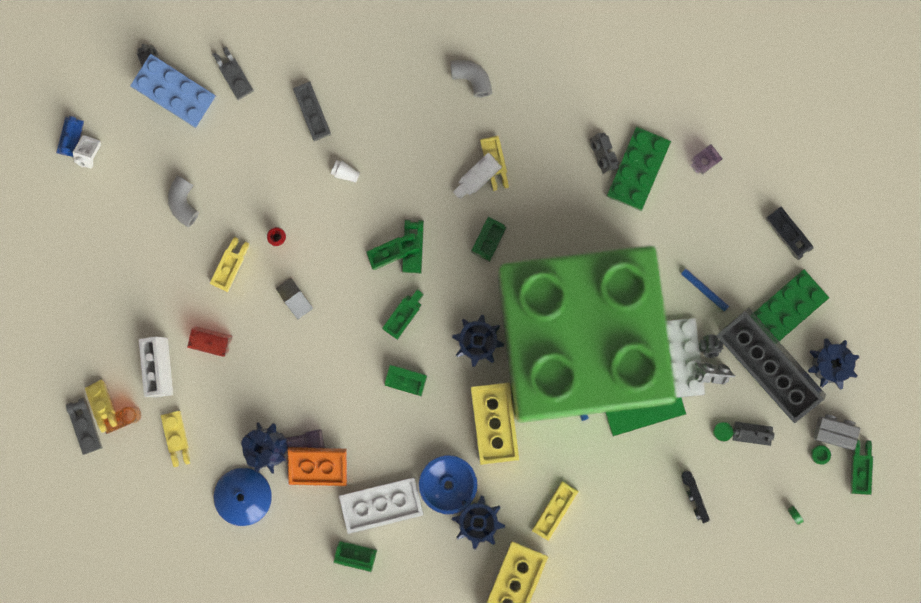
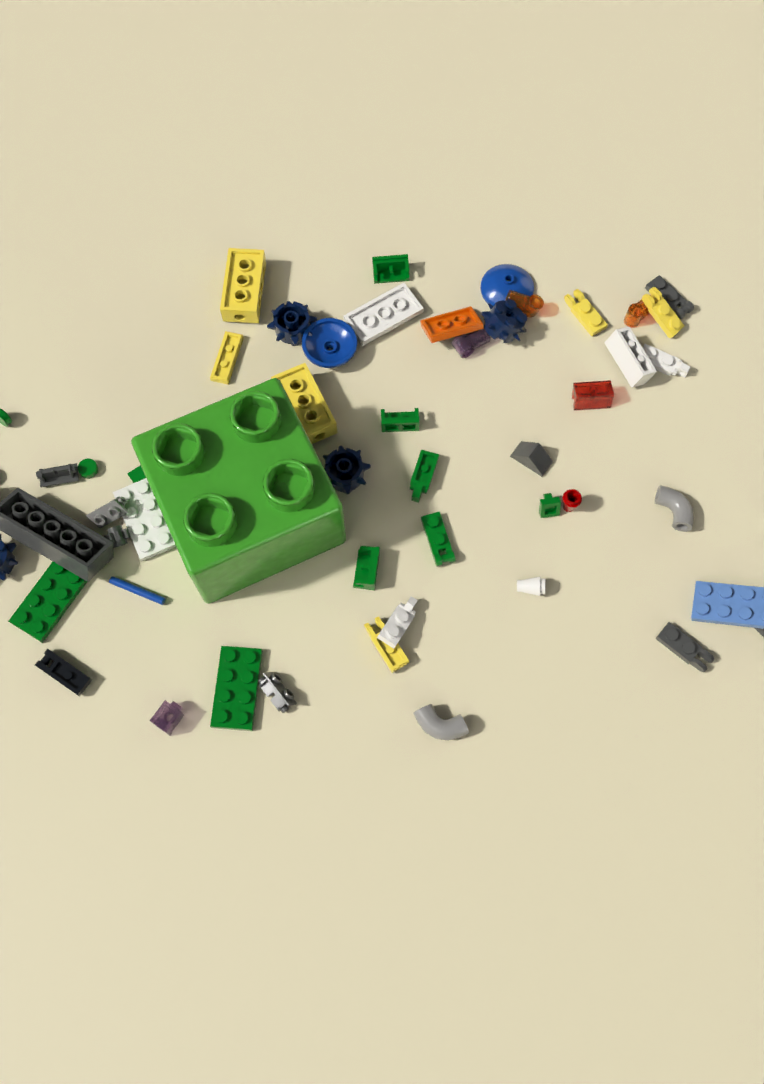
camera: 160 degrees right, 15 degrees down
light yellow hinge [210,237,249,292] -> none
dark grey plate [293,82,331,142] -> none
green hinge [366,233,420,270] -> none
black hinge [682,471,710,523] -> none
none -> clear orange piece [505,290,544,318]
none -> green tile [539,493,561,518]
none -> white hinge [643,343,690,378]

